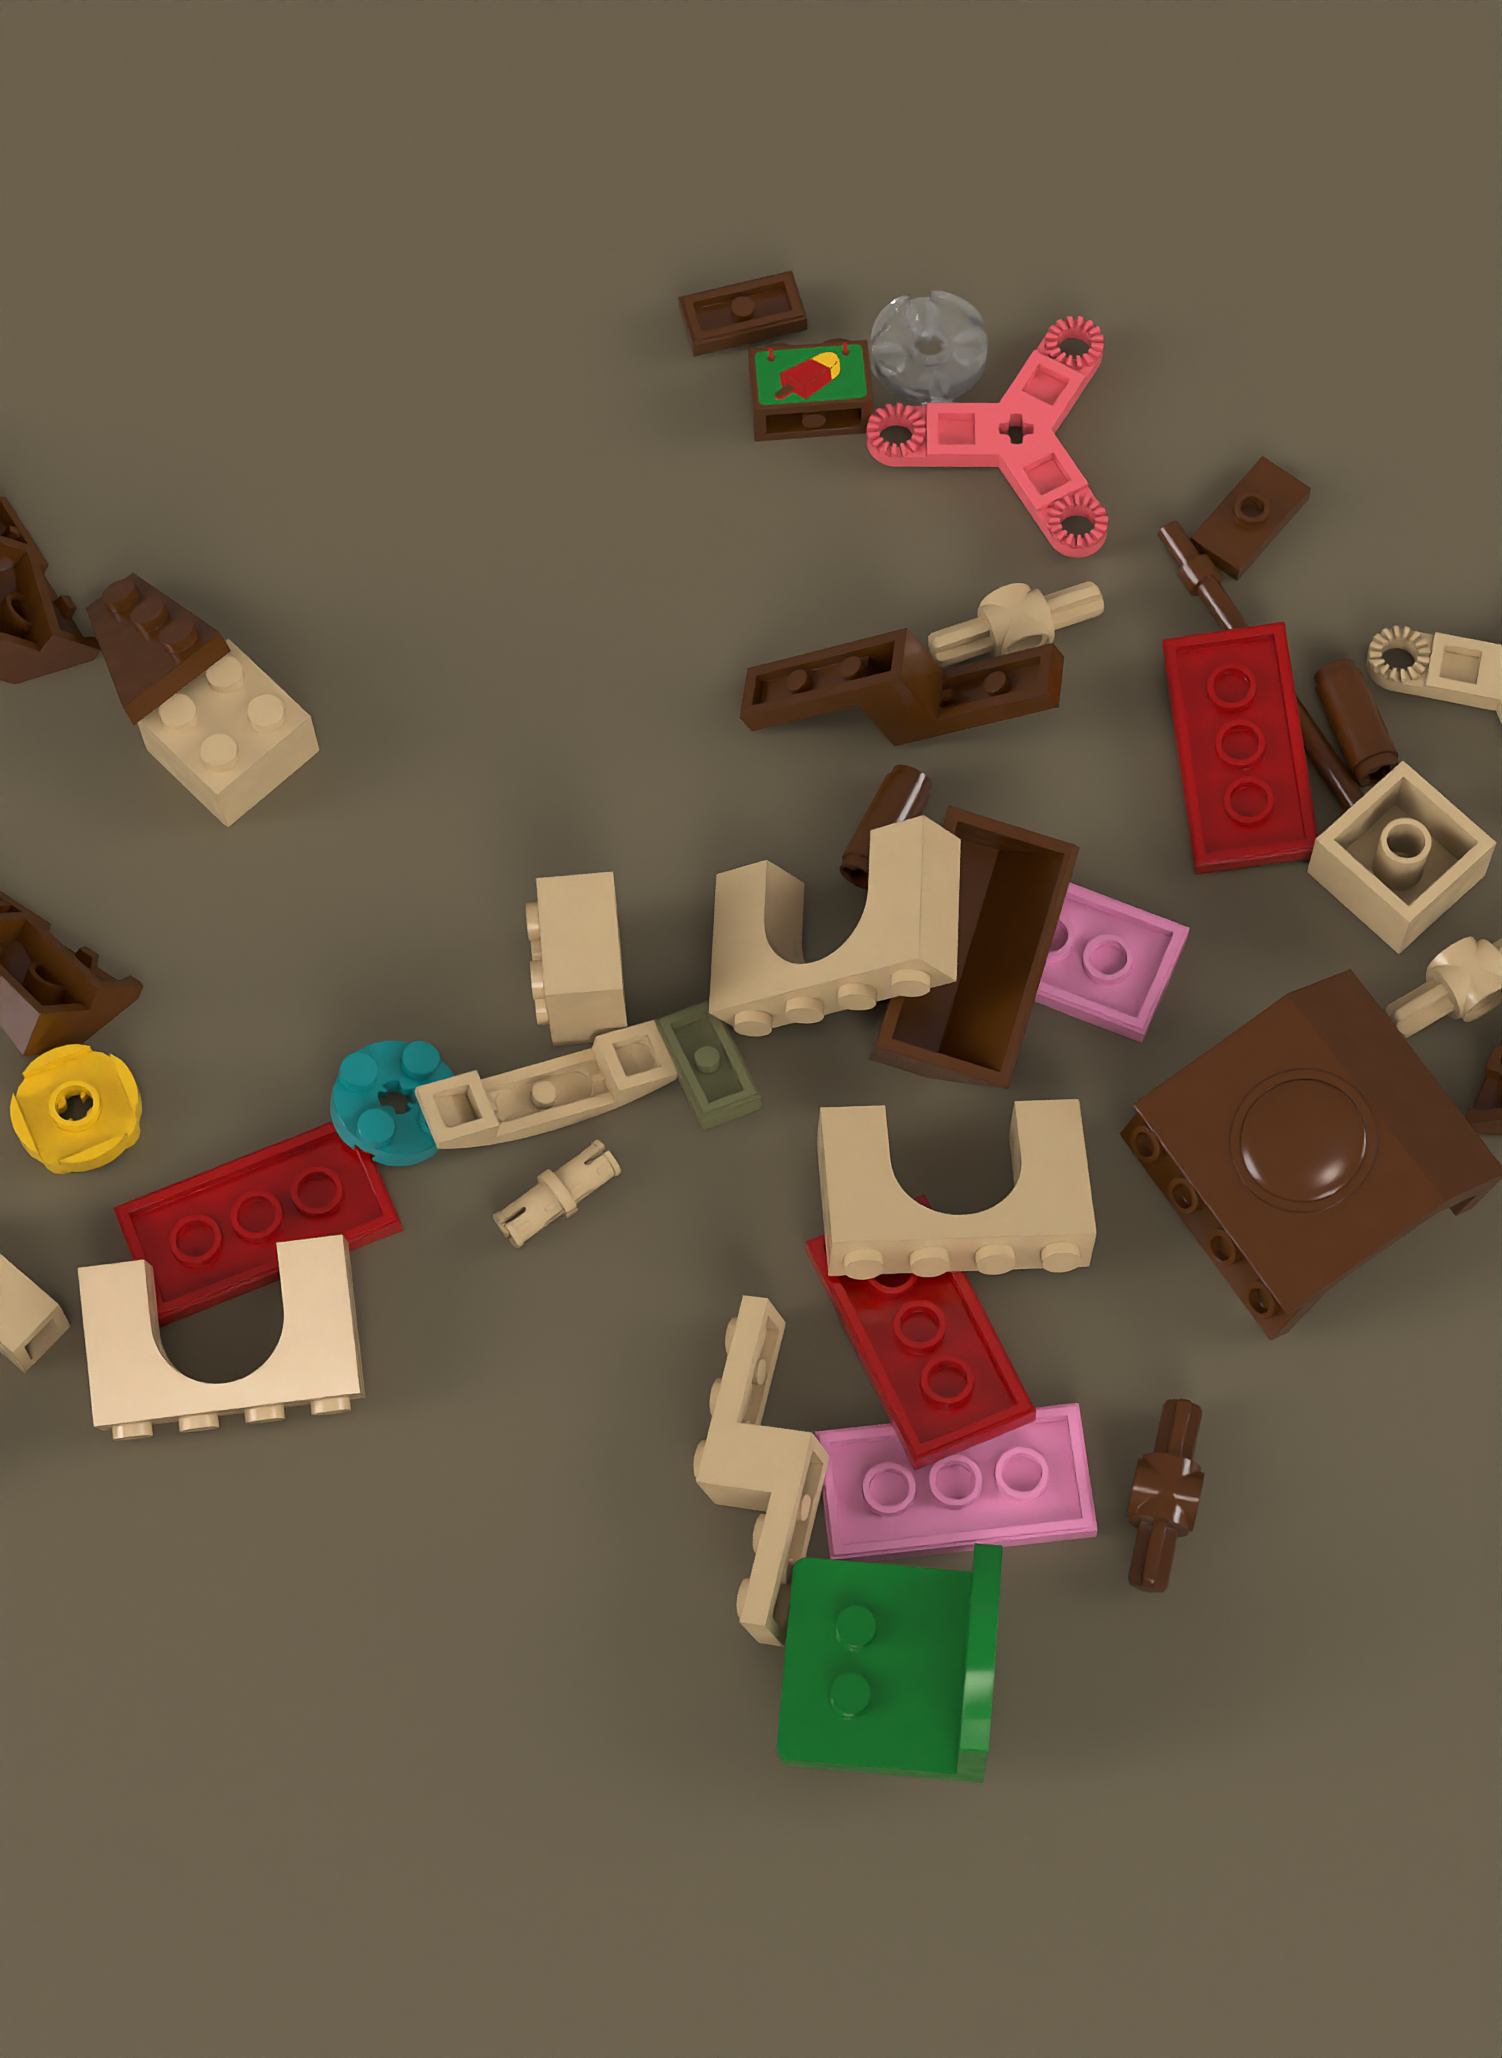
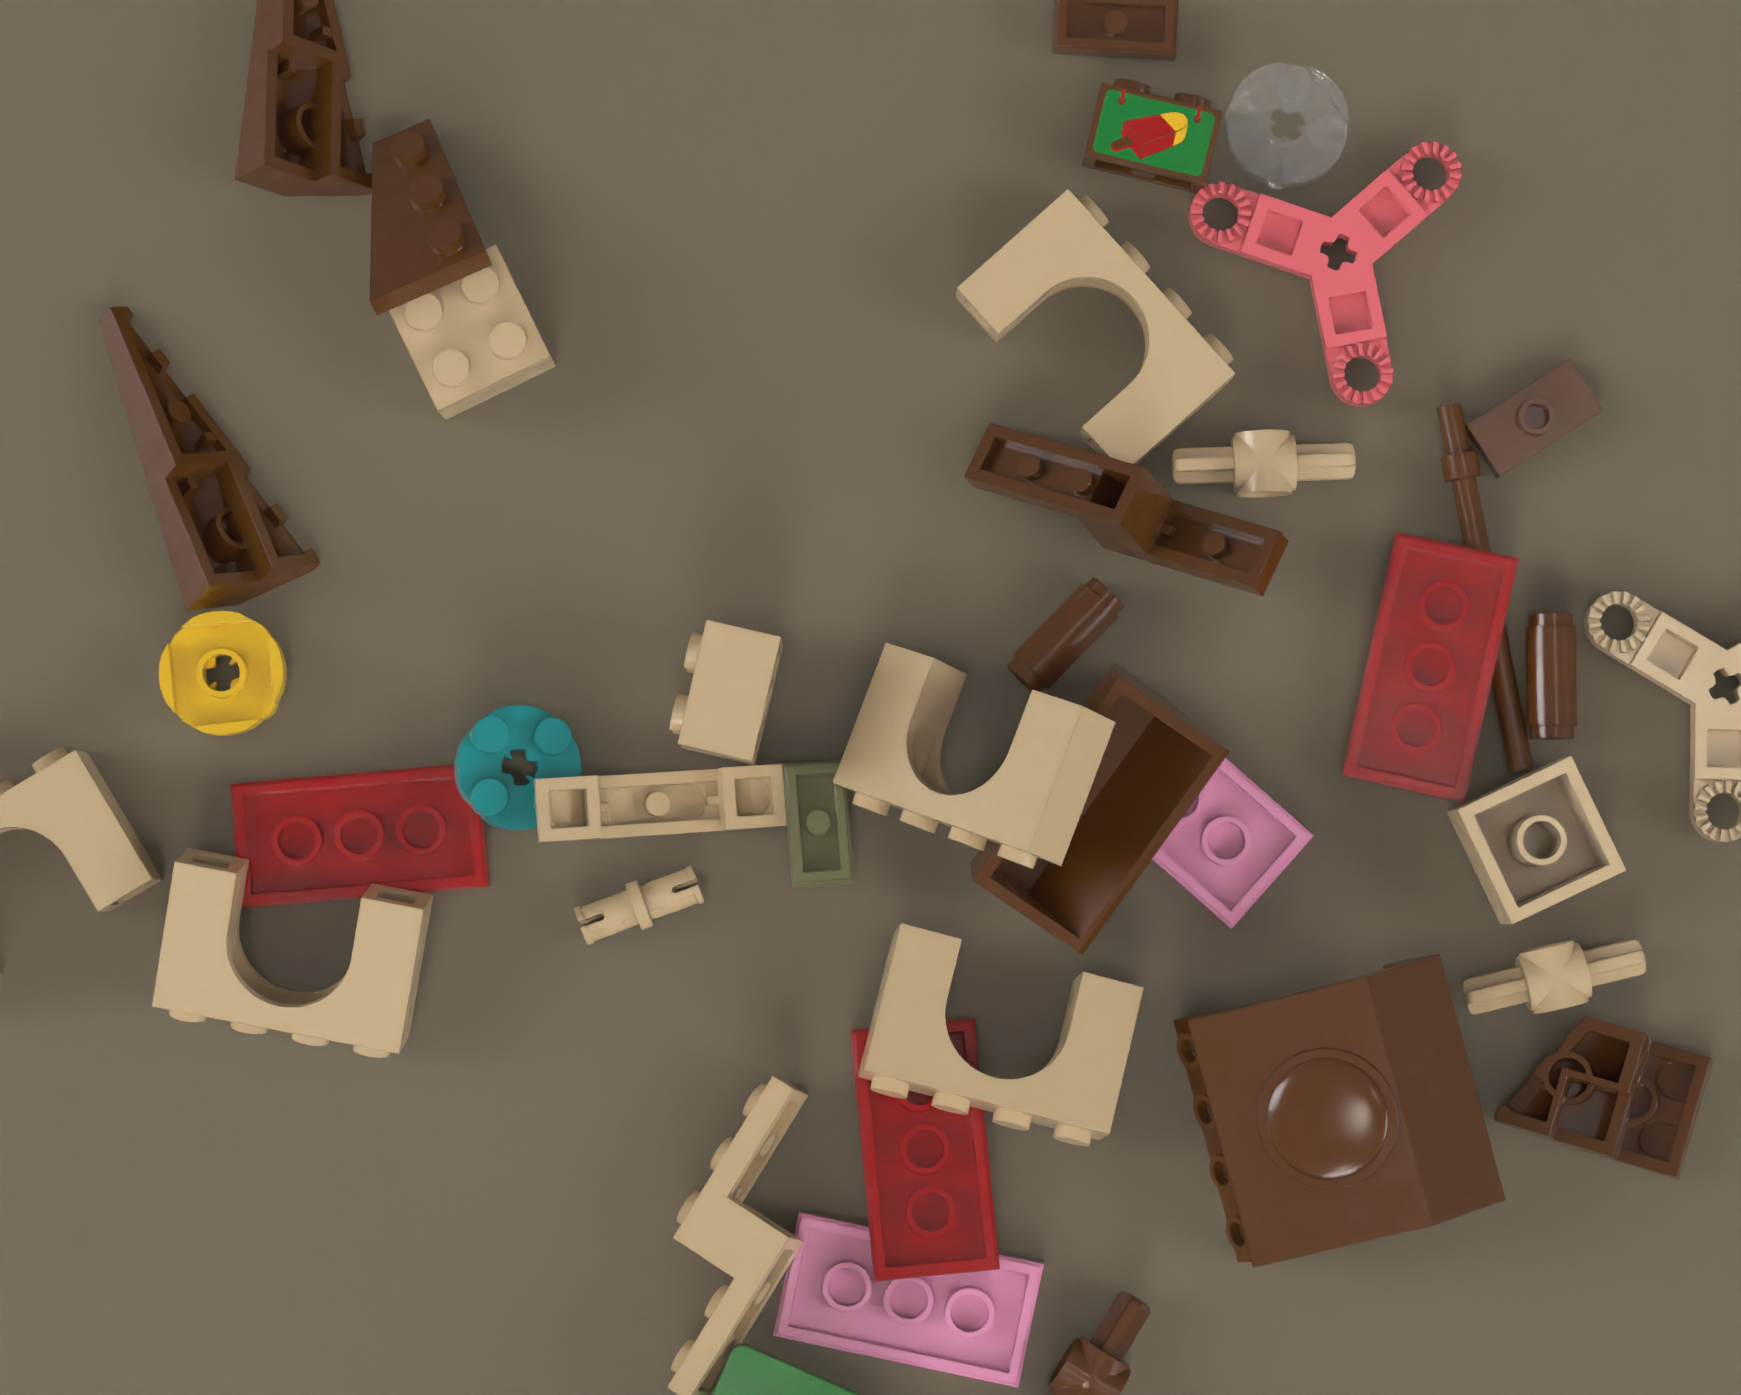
camera: 15 degrees right, 20 degrees up
none -> tan arch [955,189,1235,465]

